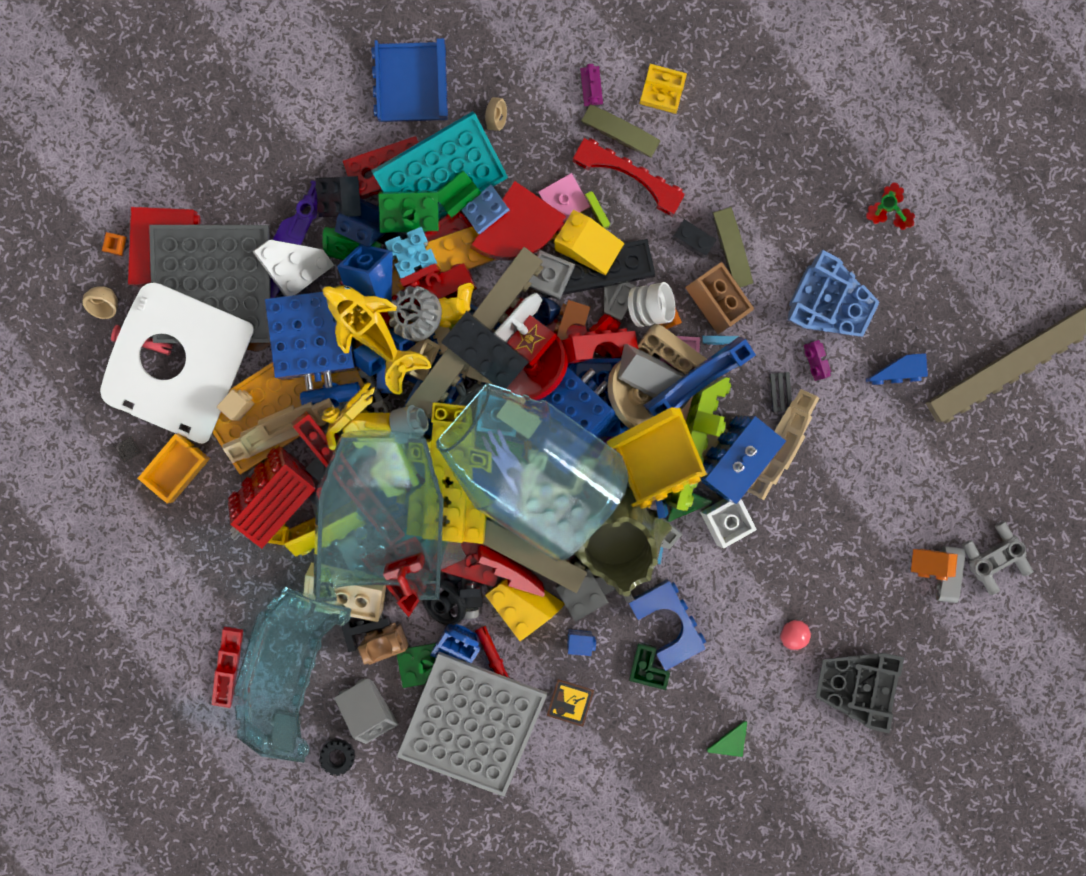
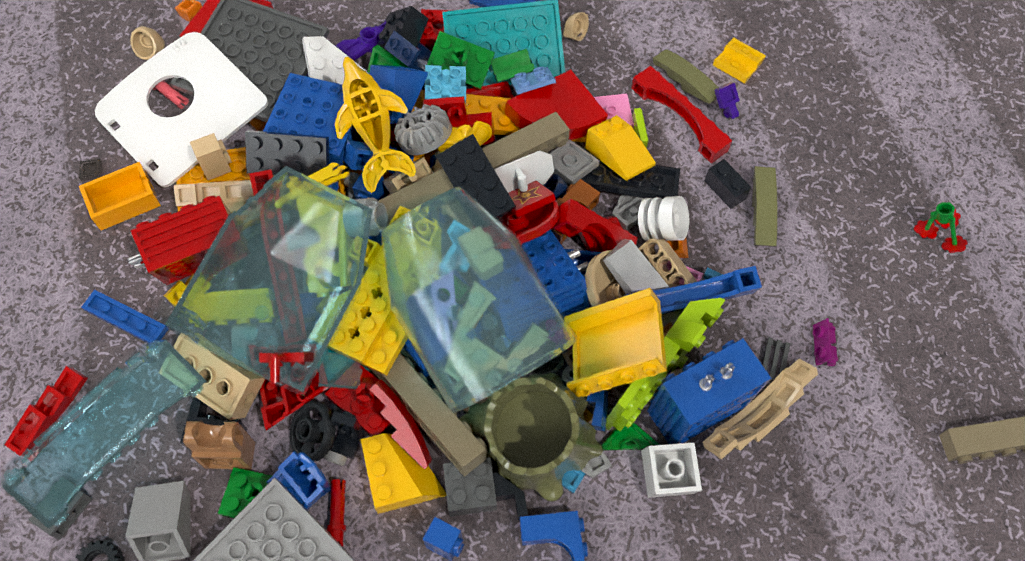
camera: 25 degrees right, 25 degrees down
magenta hinge [580,64,603,106] -> none
medium nougat slope [685,262,754,334] -> none
medium blue wedge [788,250,879,337] -> none
blue slope [866,353,928,385] -> none
none -> blue plate [81,290,169,347]
none -> plate [245,130,329,178]
none -> dark purple plate [714,82,740,119]

